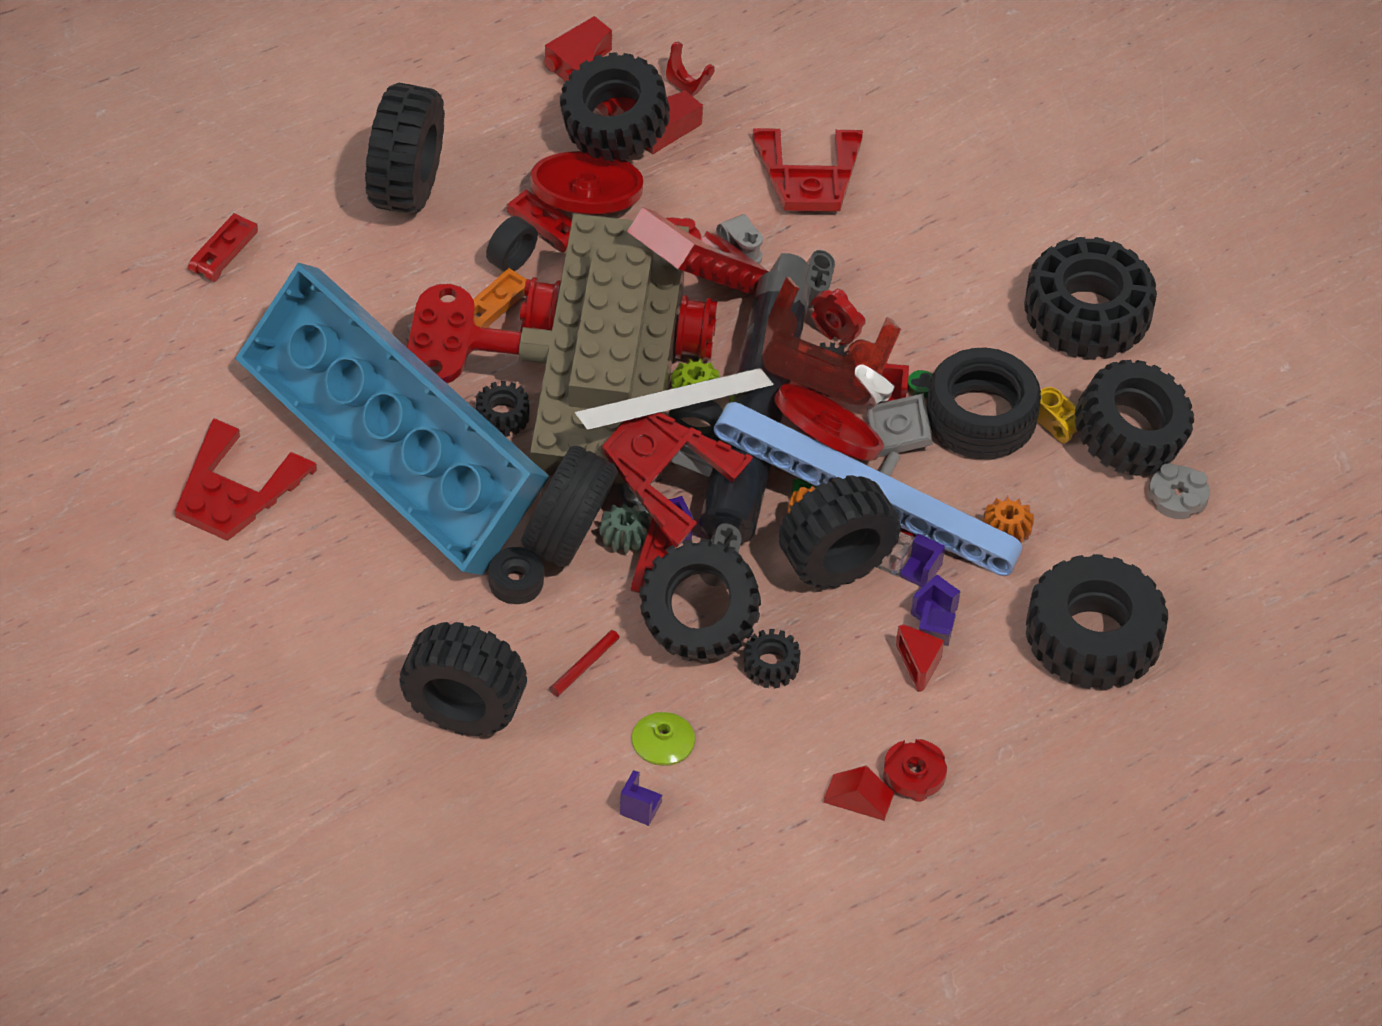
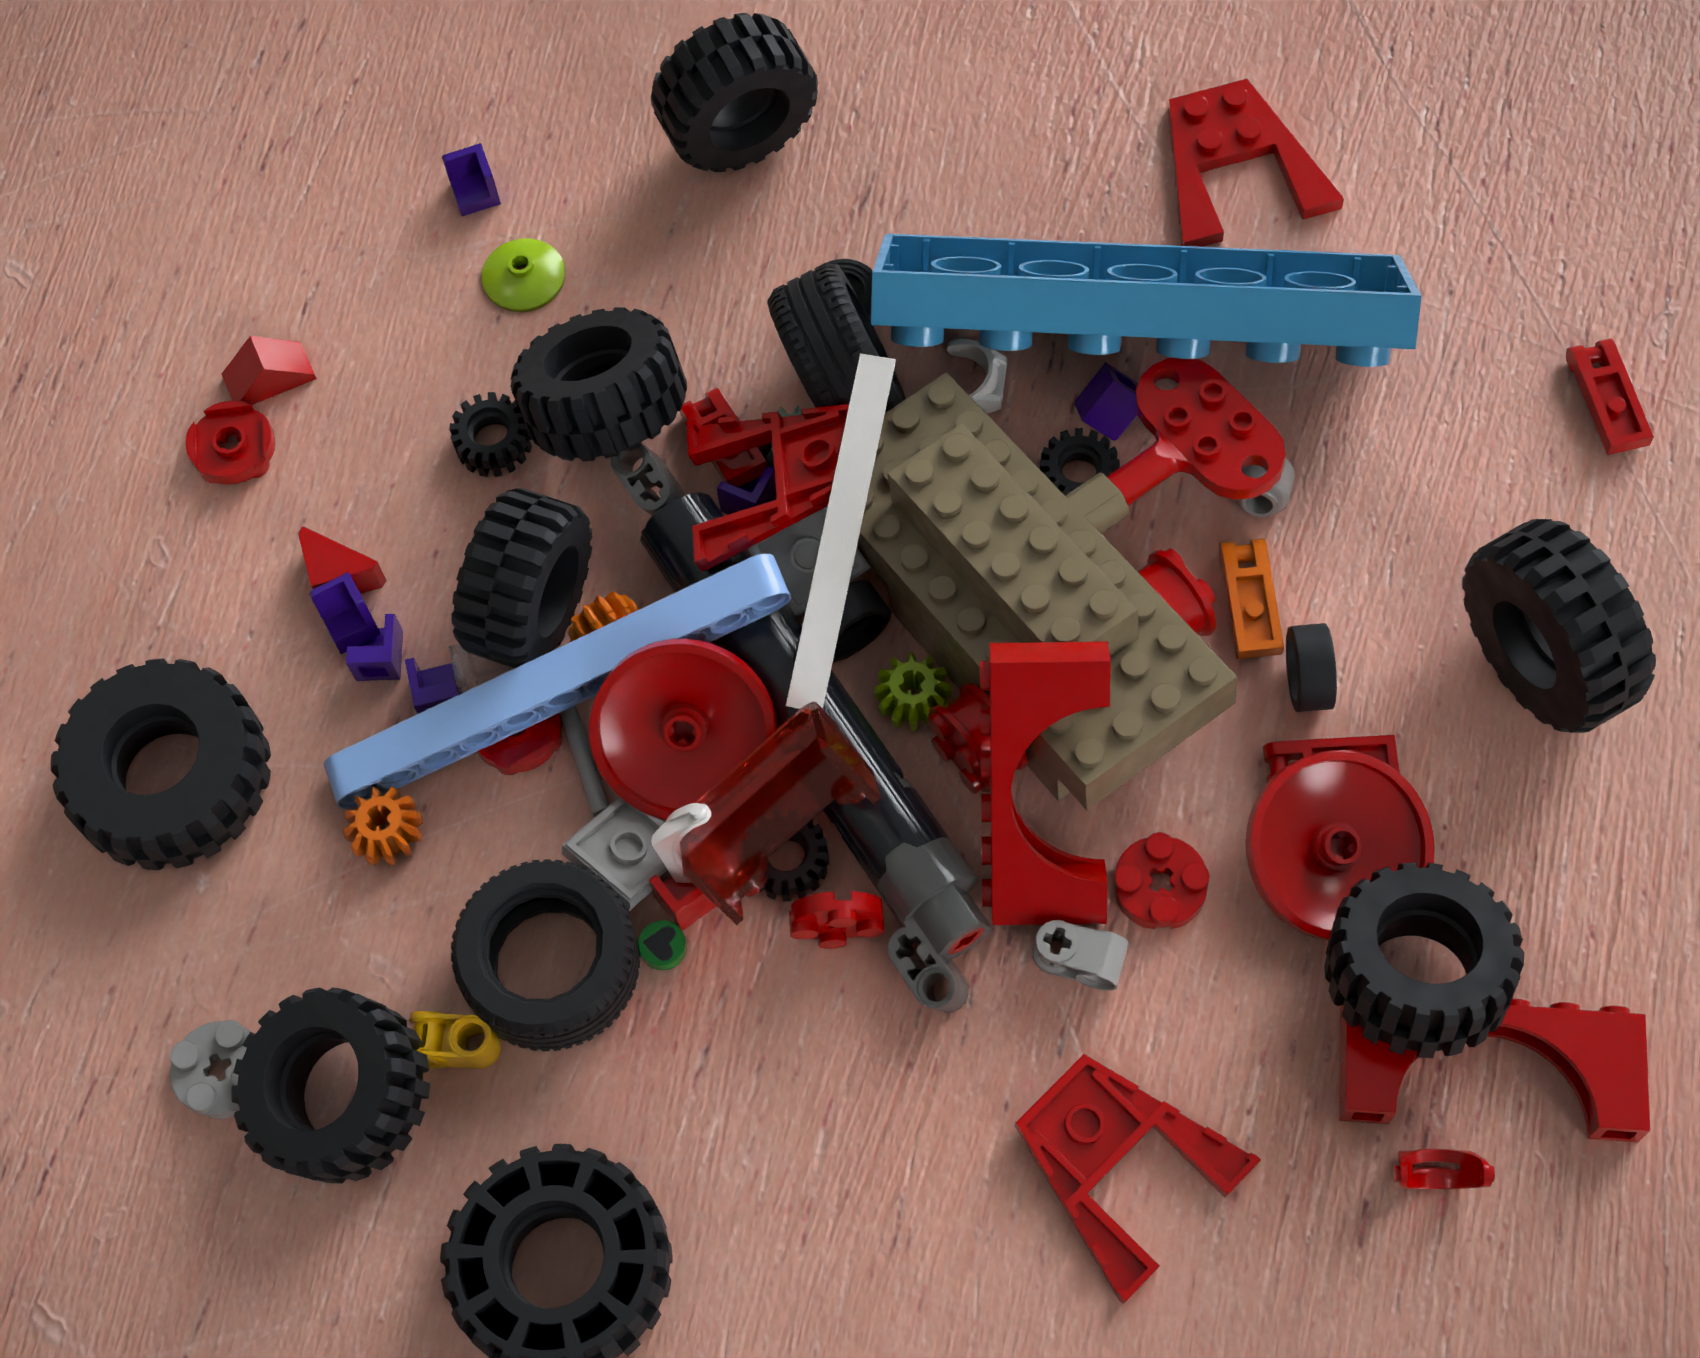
camera: 145 degrees right, 15 degrees up
red bar [550,630,620,697] -> none

